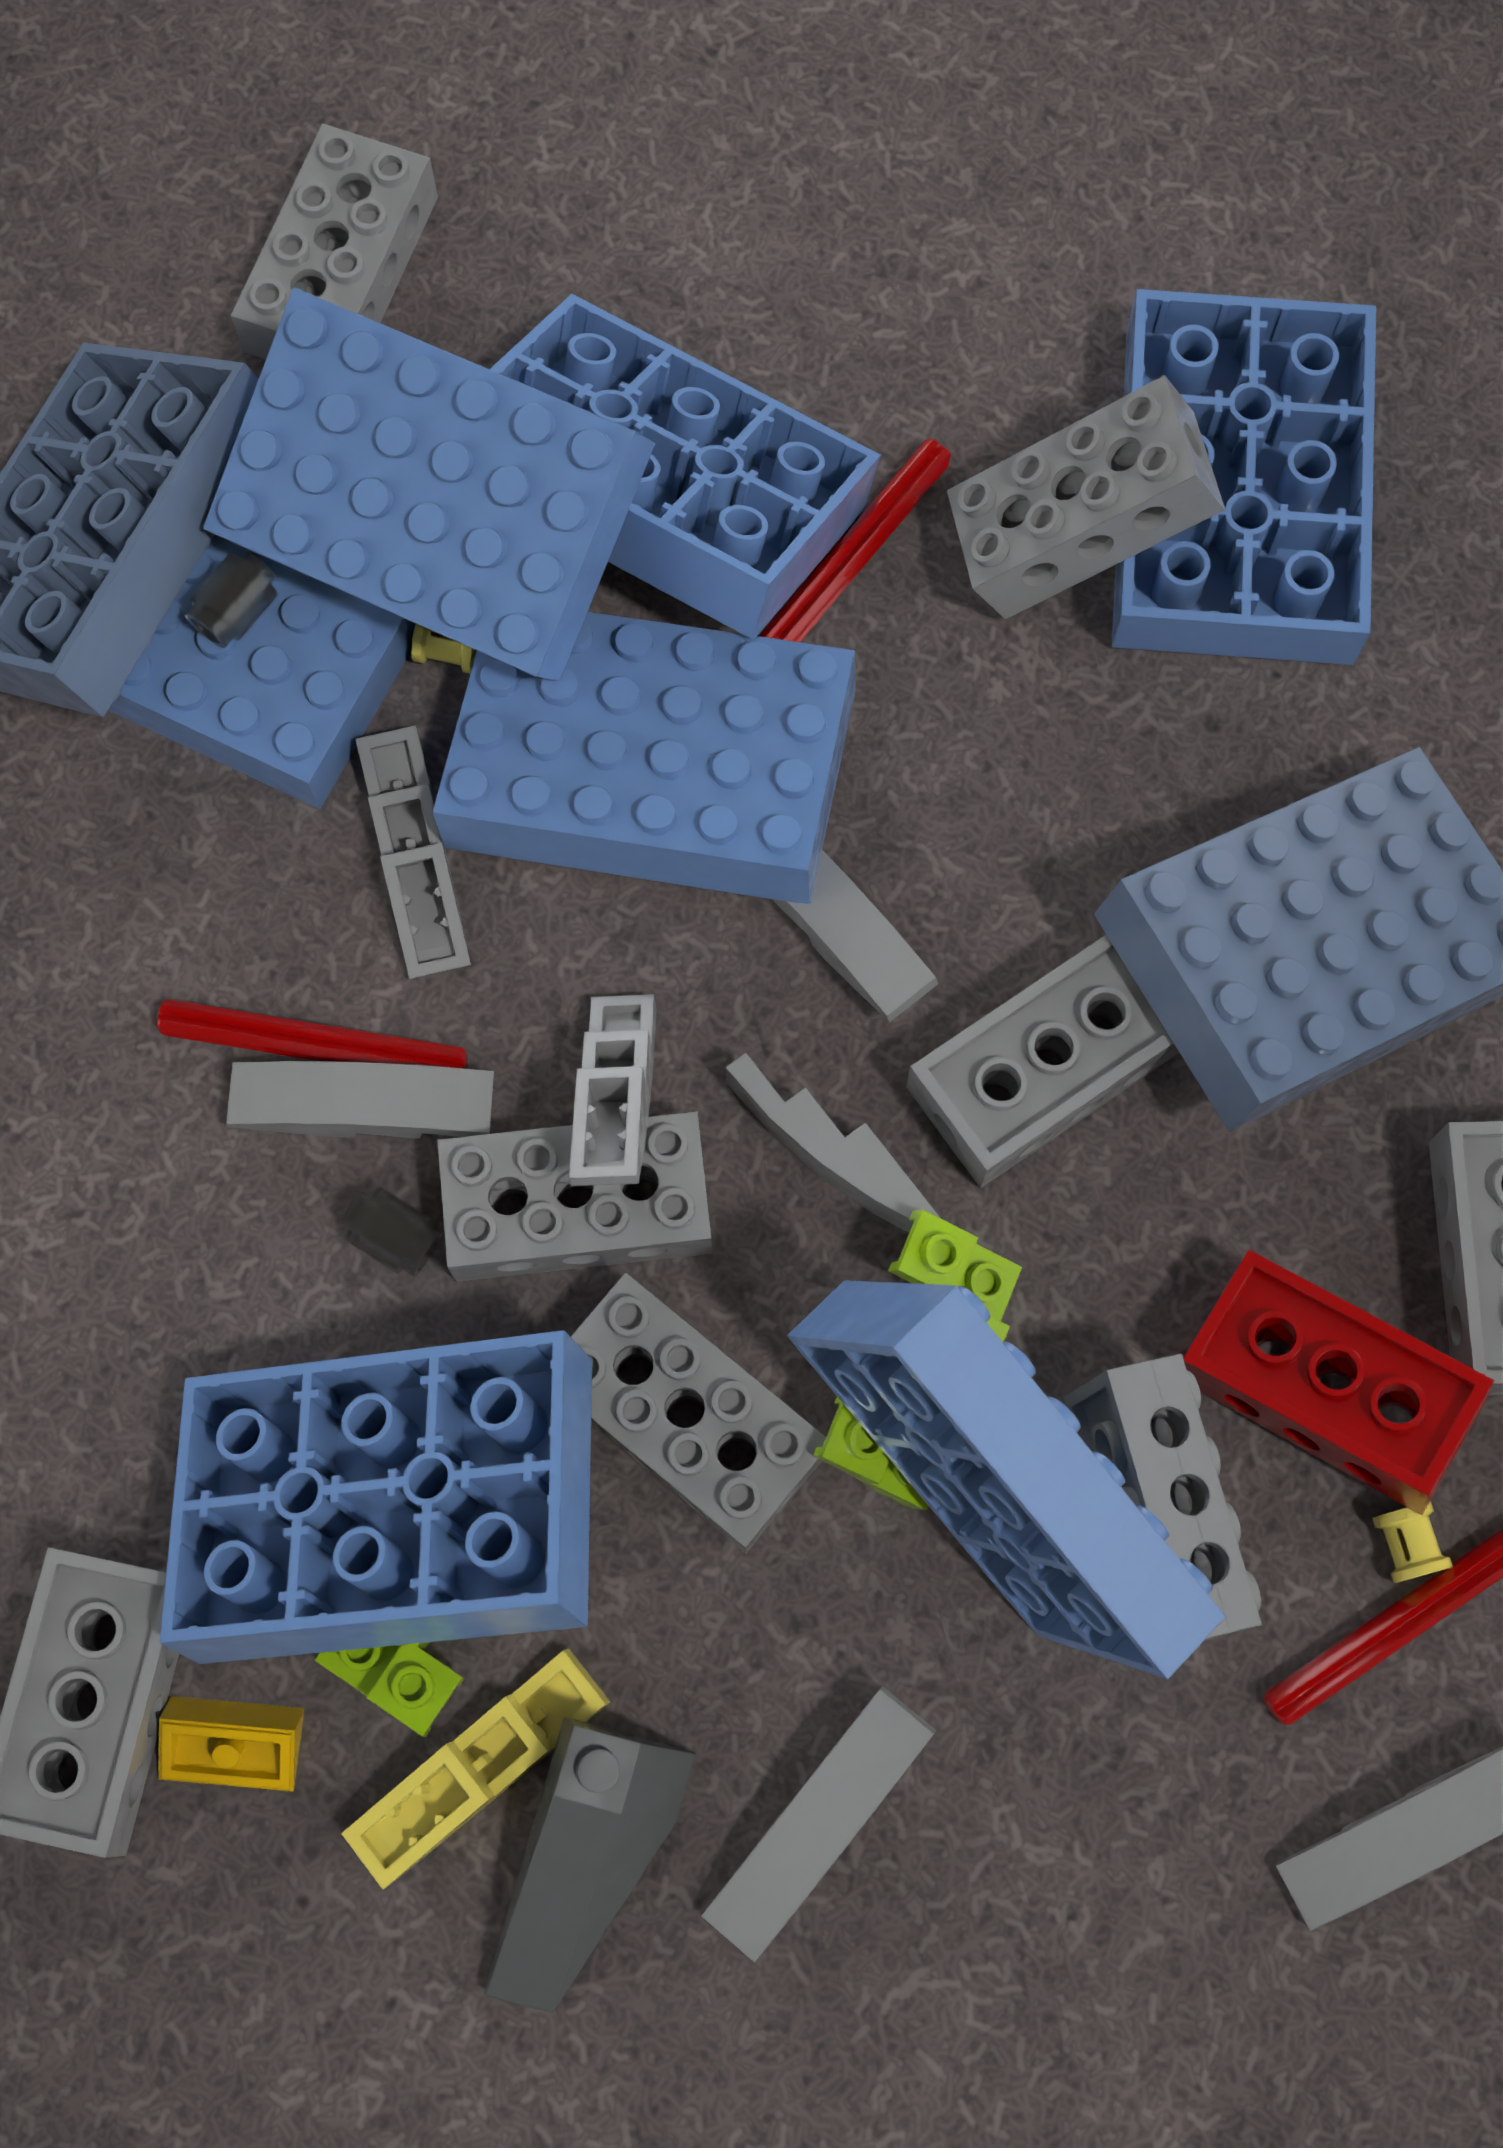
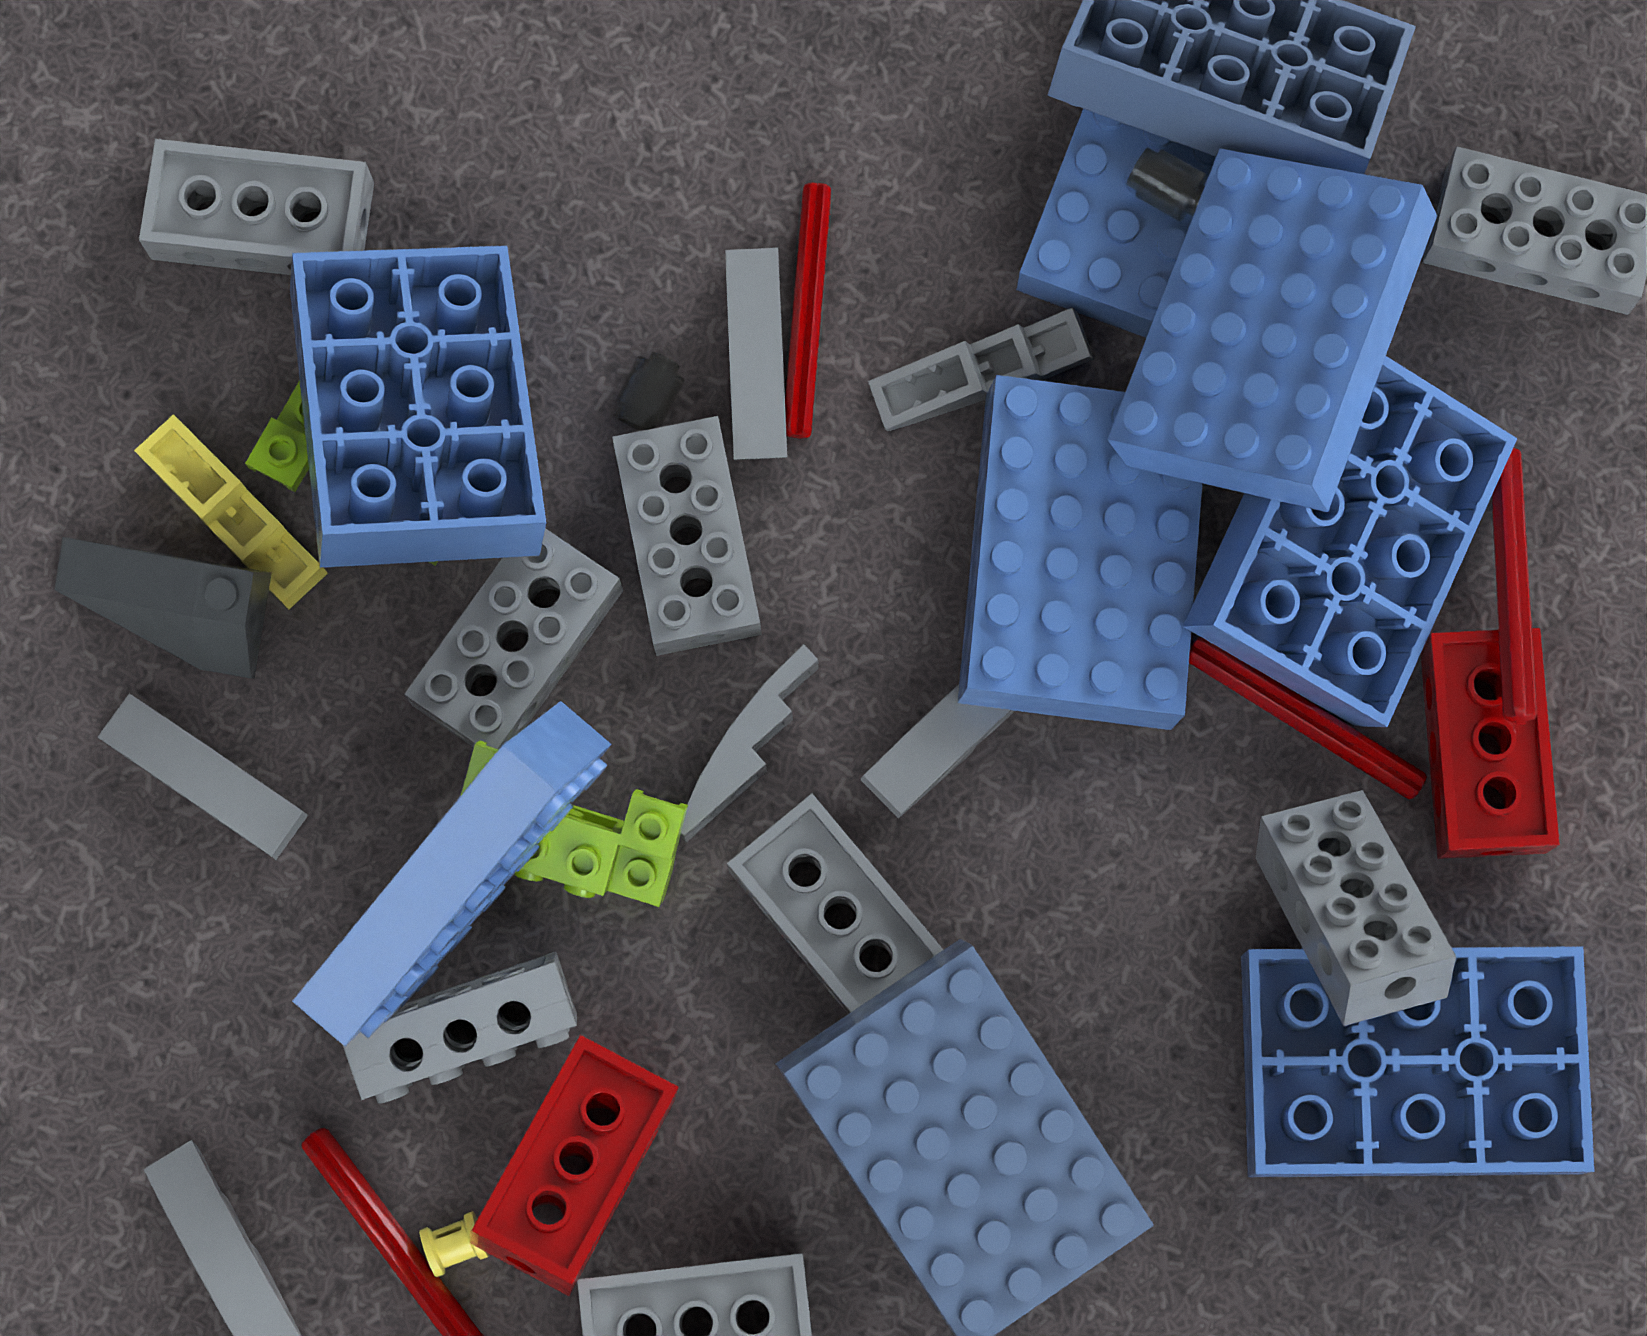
camera: 85 degrees right, 5 degrees up
yellow slope [158,1696,304,1791] -> none
light grey slope [569,994,657,1186] -> none
none -> red brick [1421,628,1560,859]
none -> red axle [1491,448,1537,725]

